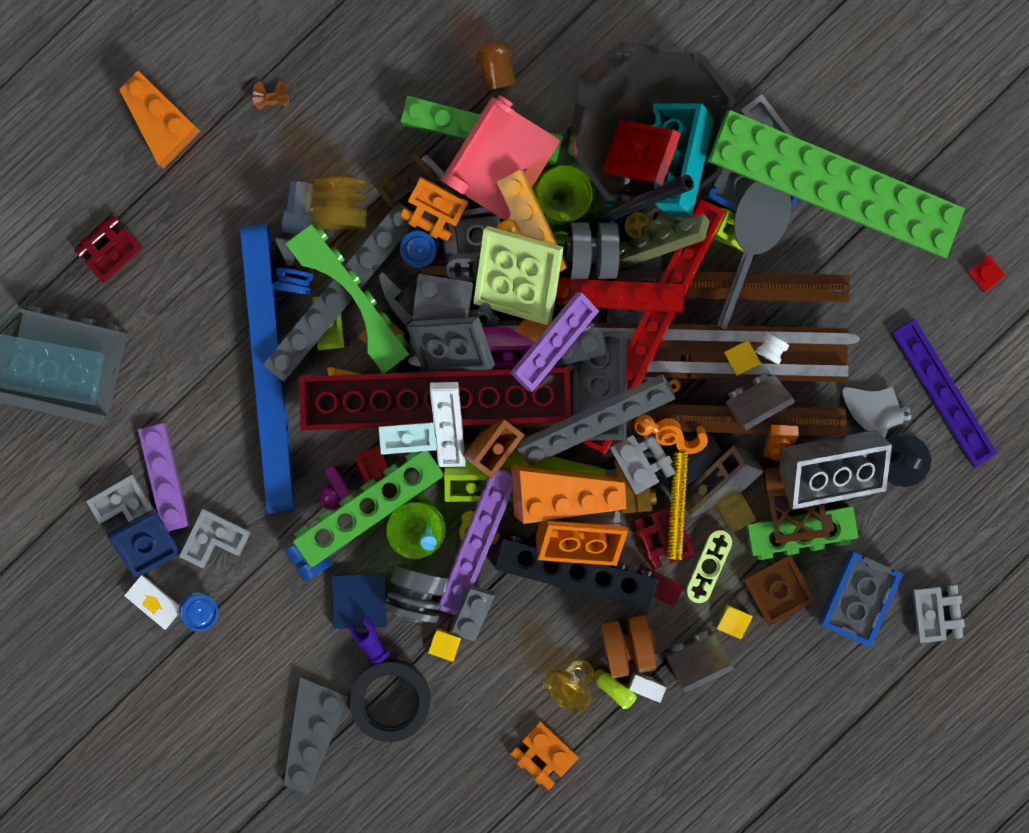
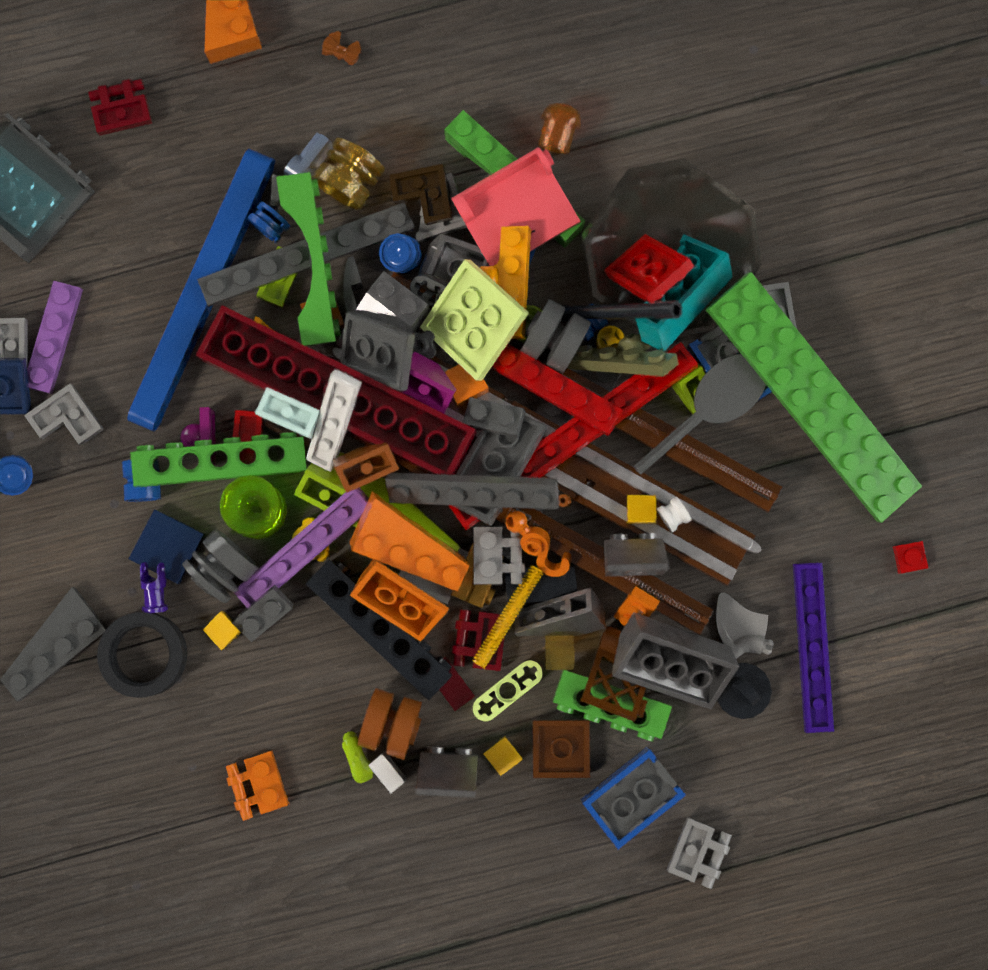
camera: 30 degrees right, 5 degrees down
orange plate [400,177,468,241] -> none
medium azure piece [421,509,437,550] -> none
medium lavender plate [510,292,599,392] -> none
clear neon green wheel [532,166,593,226] -> none
clear yellow tile [543,660,594,713] -> none

